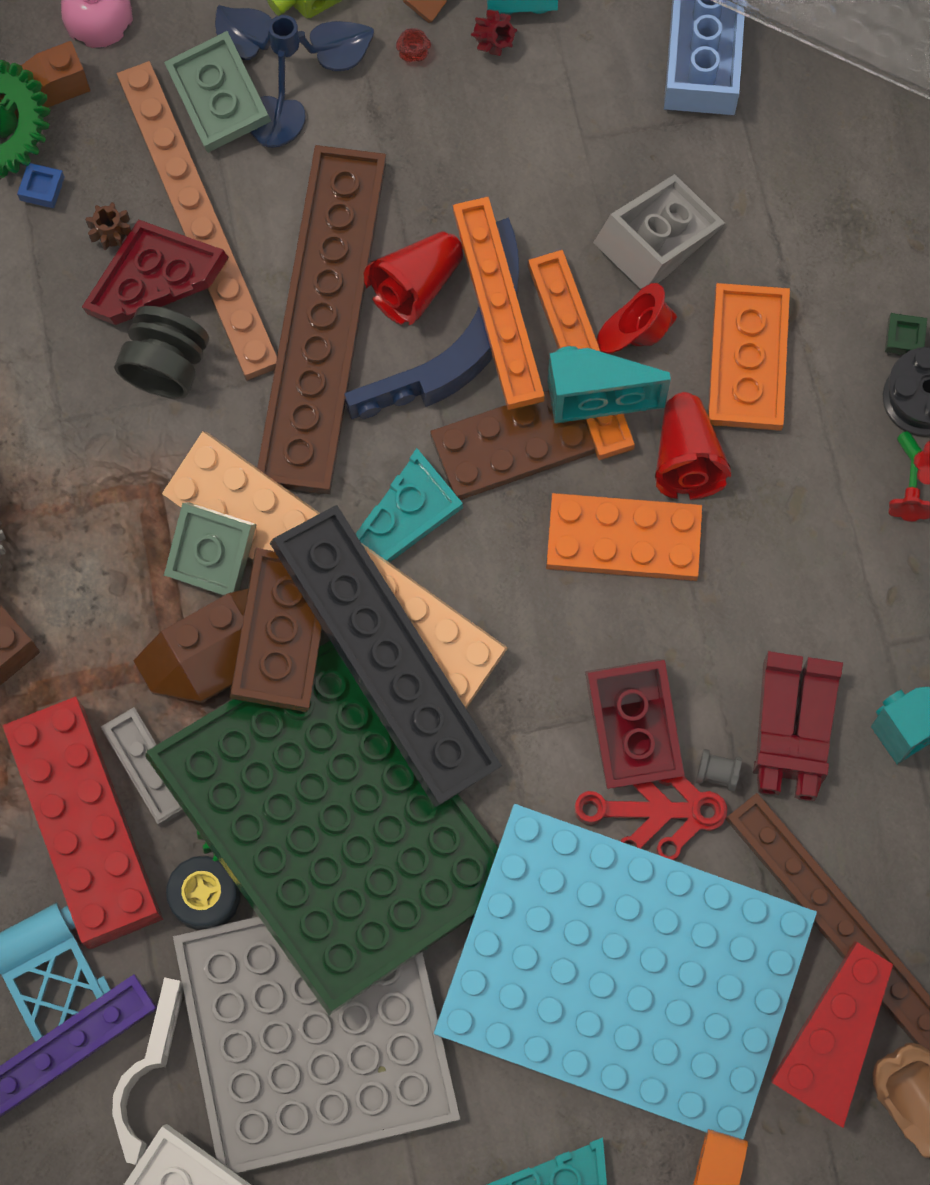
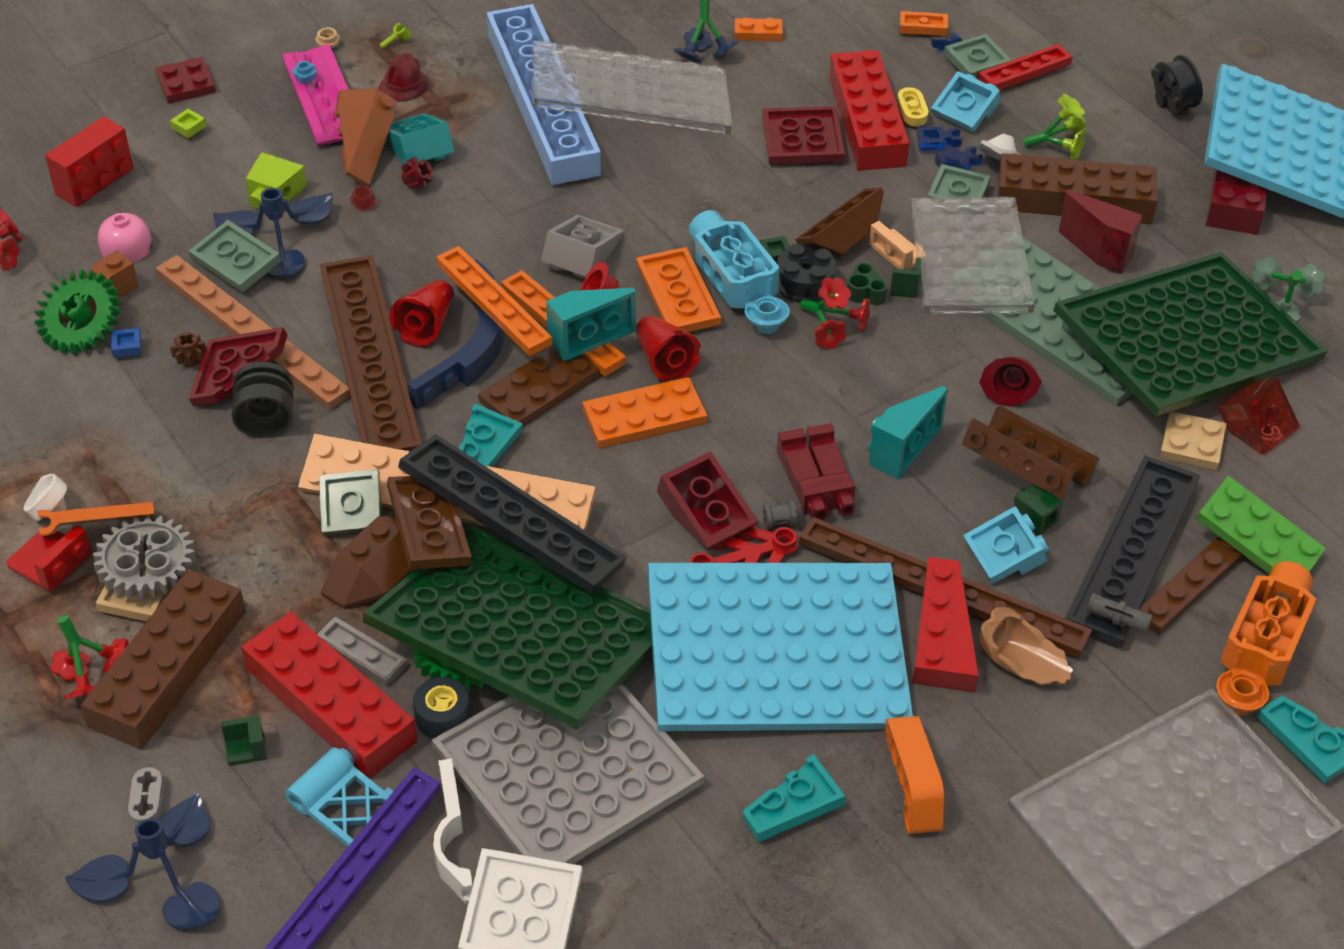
camera: 25 degrees left, 25 degrees down
none -> medium azure brick [689,210,790,334]

